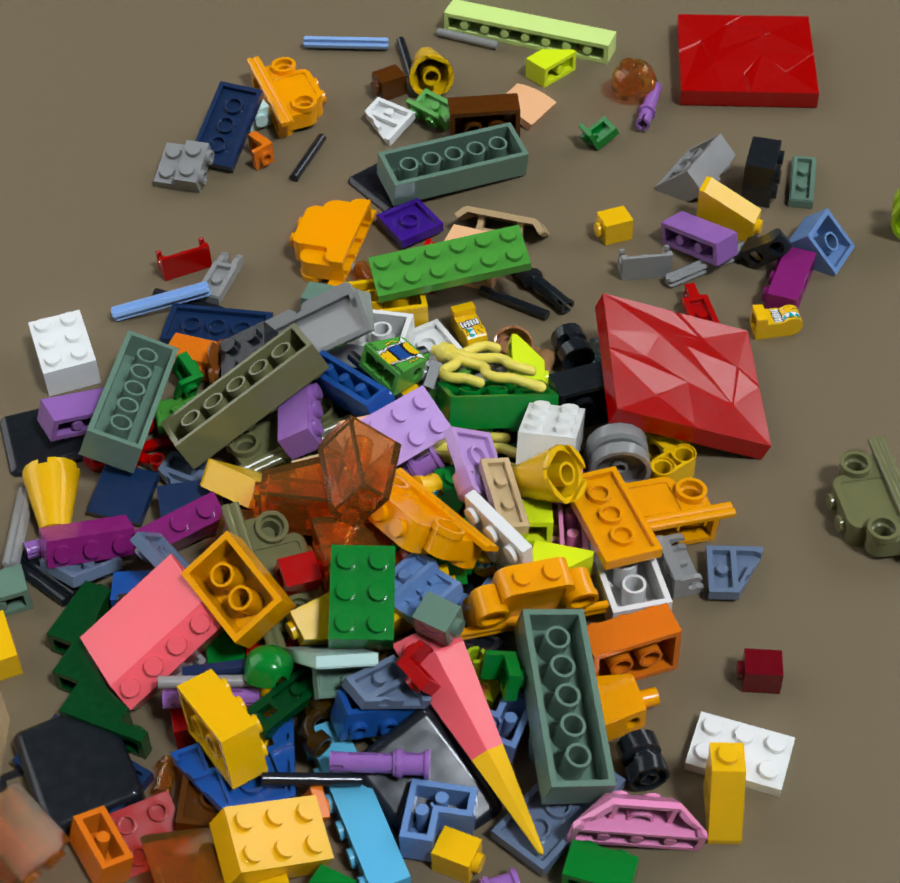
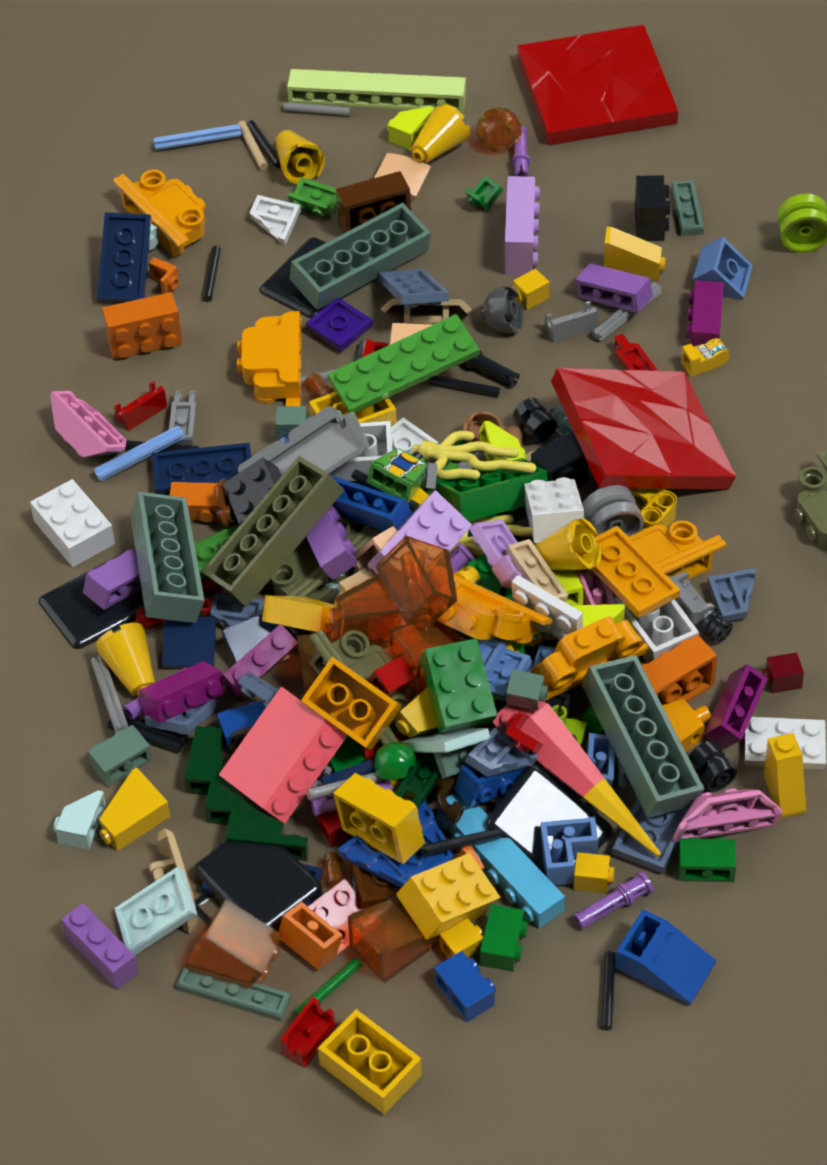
camera: 15 degrees left, 5 degrees up
light grey plate [153,140,214,193] -> none
green bracket [172,351,204,399] -> none
medium lavender pin [329,748,431,780] -> none
reddish brown brick [370,64,407,101] -> none
yellow leg [450,301,488,347] -> none
green bracket [479,650,525,701] -> none
light grey slope [655,133,736,202] -> none
black leg [740,228,792,269] -> none
none -> bright pink wedge [50,391,126,458]
none -> orange brick [102,292,182,360]
none -> tan bar [238,120,268,170]
none -> sand blue plate [378,269,449,307]
none -> yellow cone [411,104,470,163]
none -> dark grey cylinder [481,286,523,334]
none -> lavender brick [505,176,540,275]
none -> black wheel [700,611,733,644]
none -> magenta brick [704,664,768,749]

